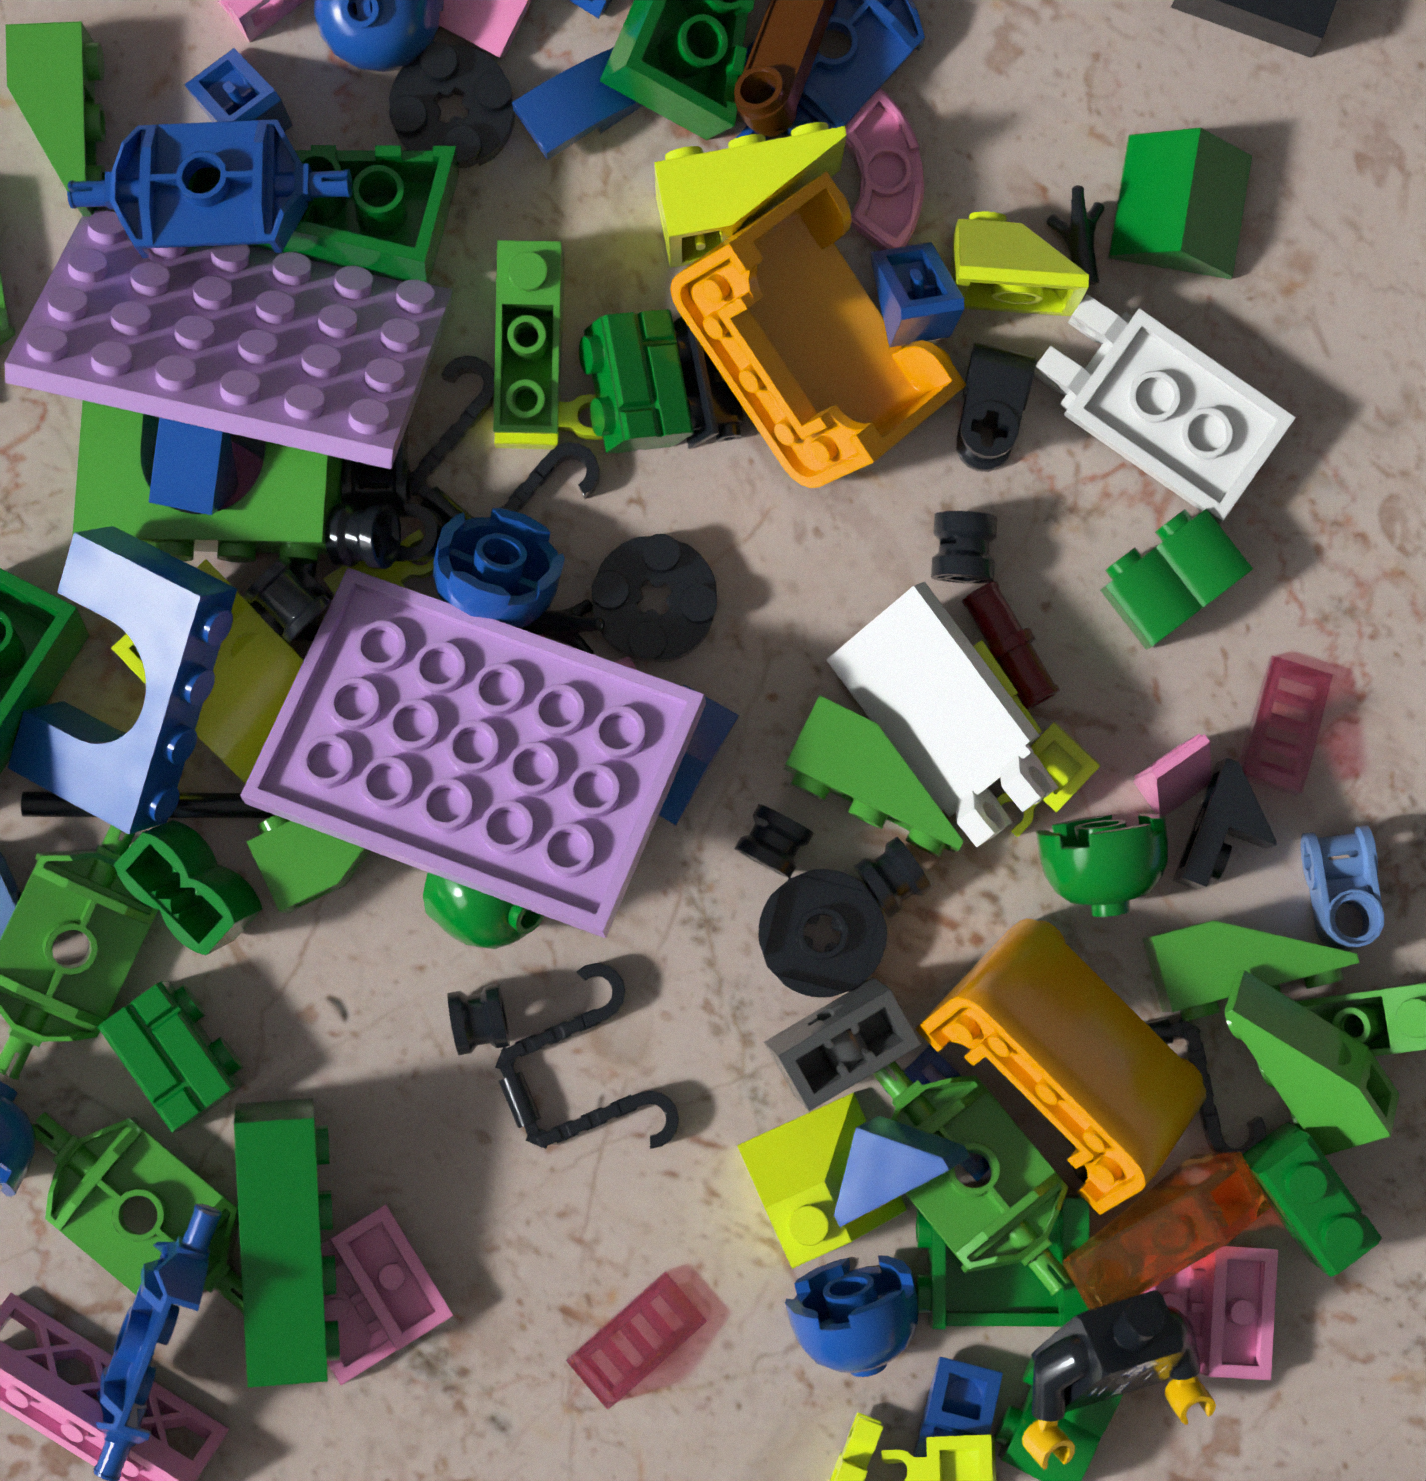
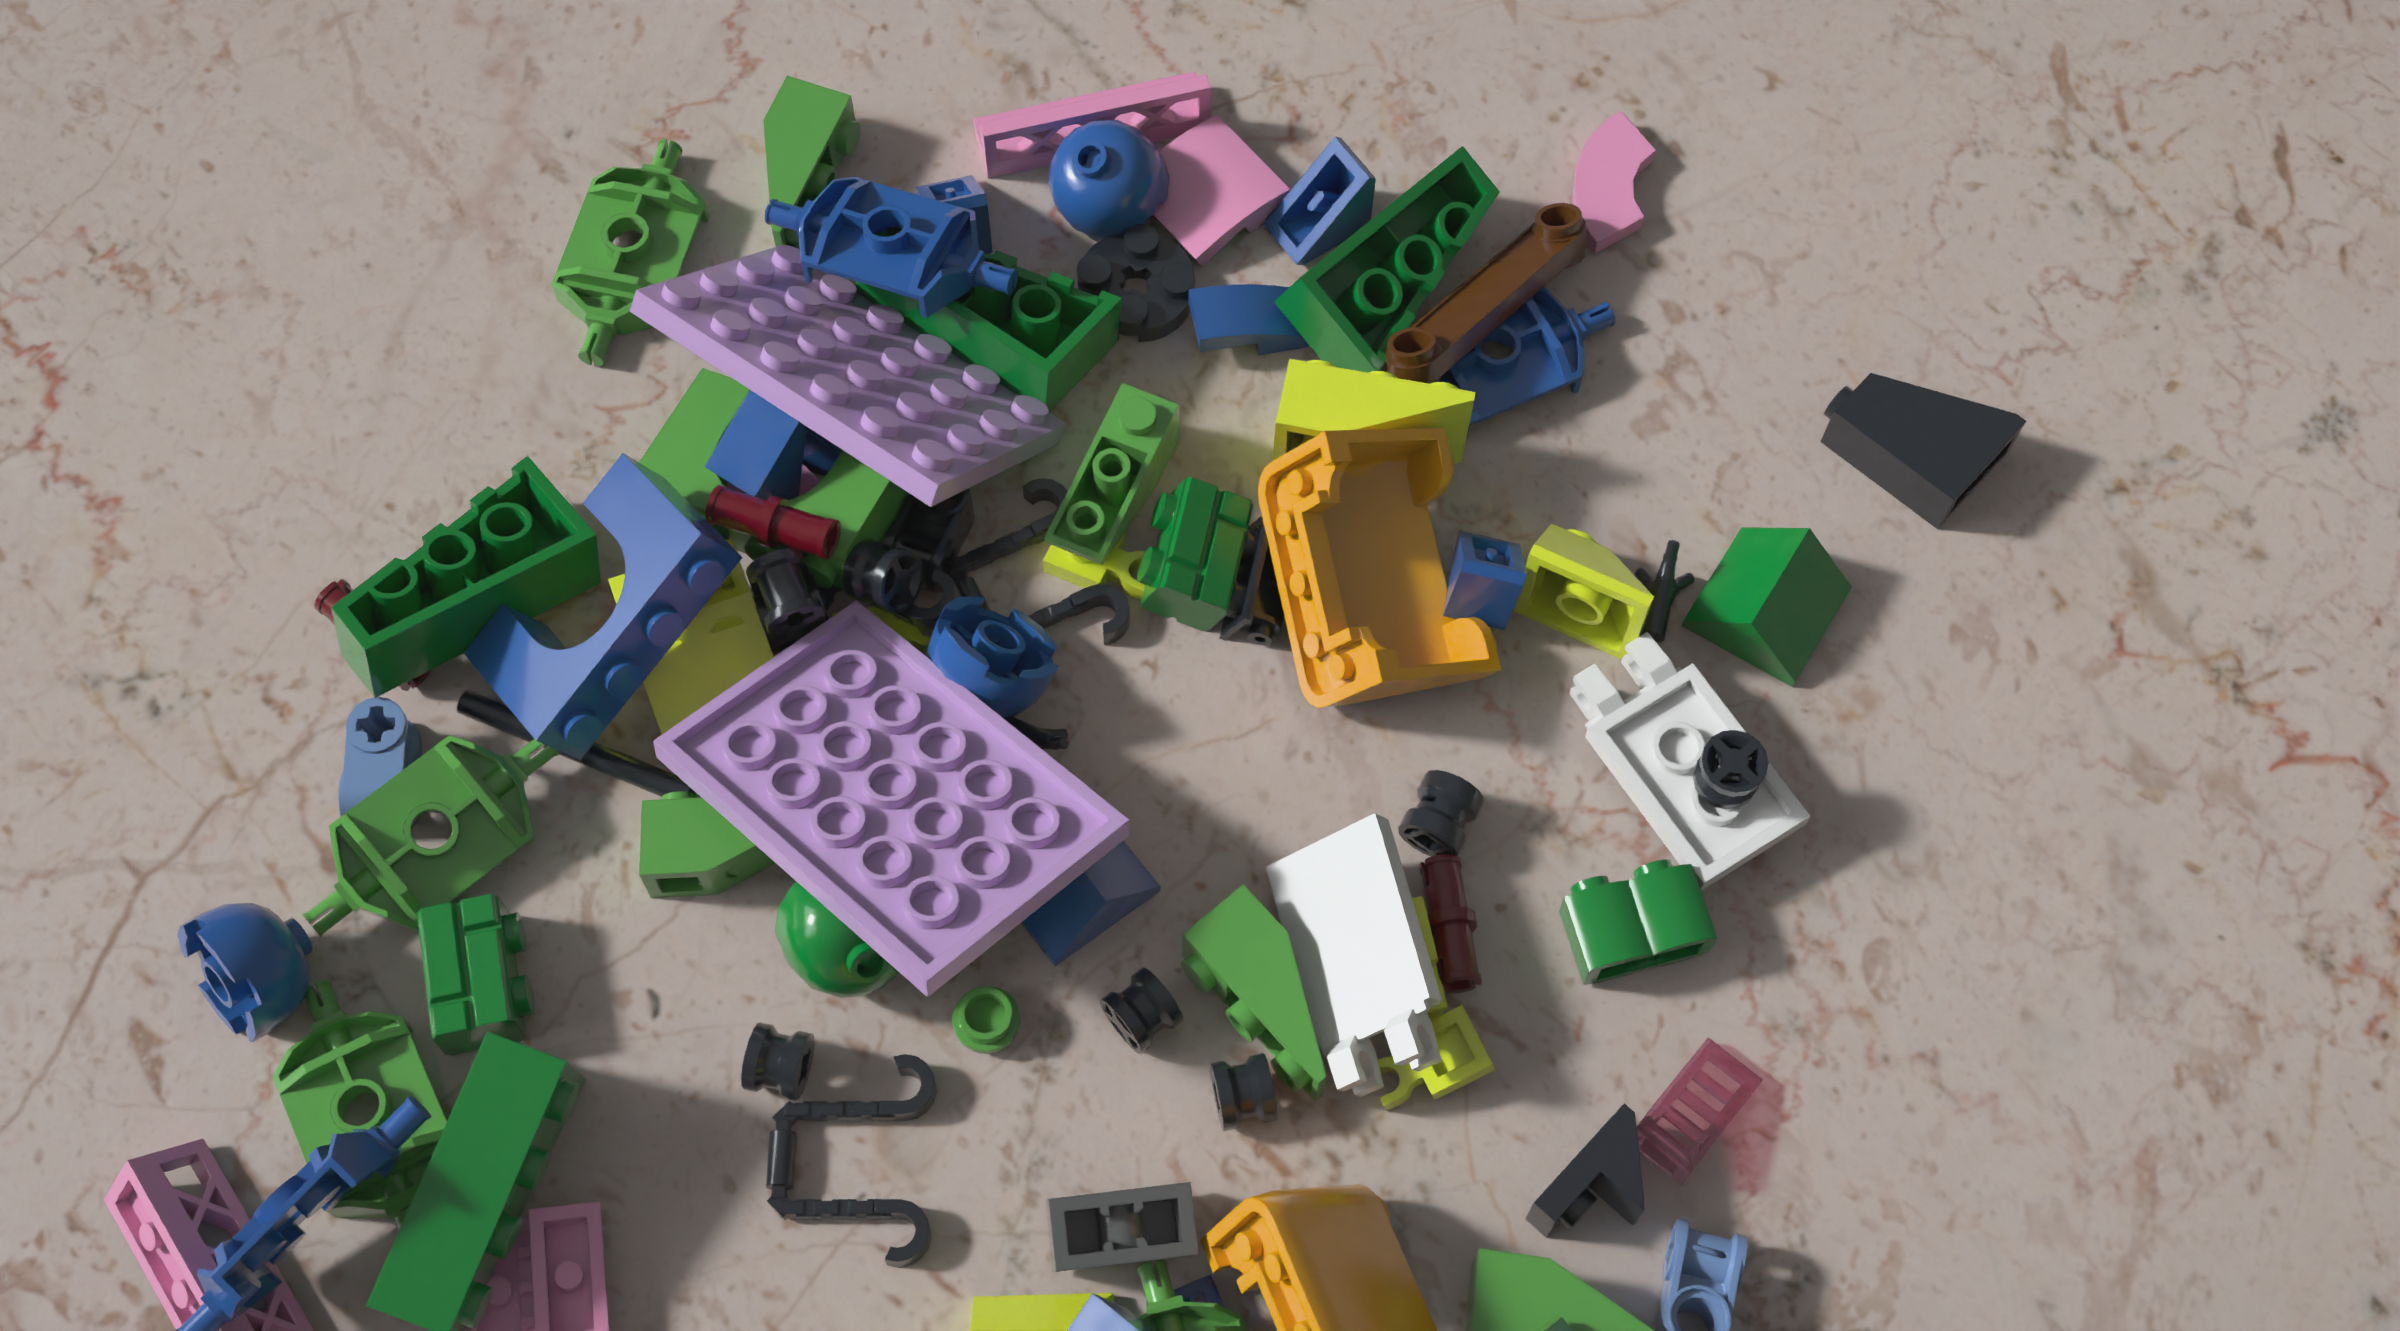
camera: 25 degrees right, 20 degrees down
green brick [114,820,263,955] -> none
black plate [591,534,717,662] -> none
black plate [758,869,887,998] -> none
bright pink tile [845,88,924,250] -> none
black piece [956,343,1037,472] -> none
green cylinder [1036,813,1168,917] -> none
bright pink slope [1133,733,1211,816] -> none
none -> dark red pin [705,485,841,560]
none -> bright green plate [952,986,1020,1054]
none -> black wheel [1693,730,1769,810]

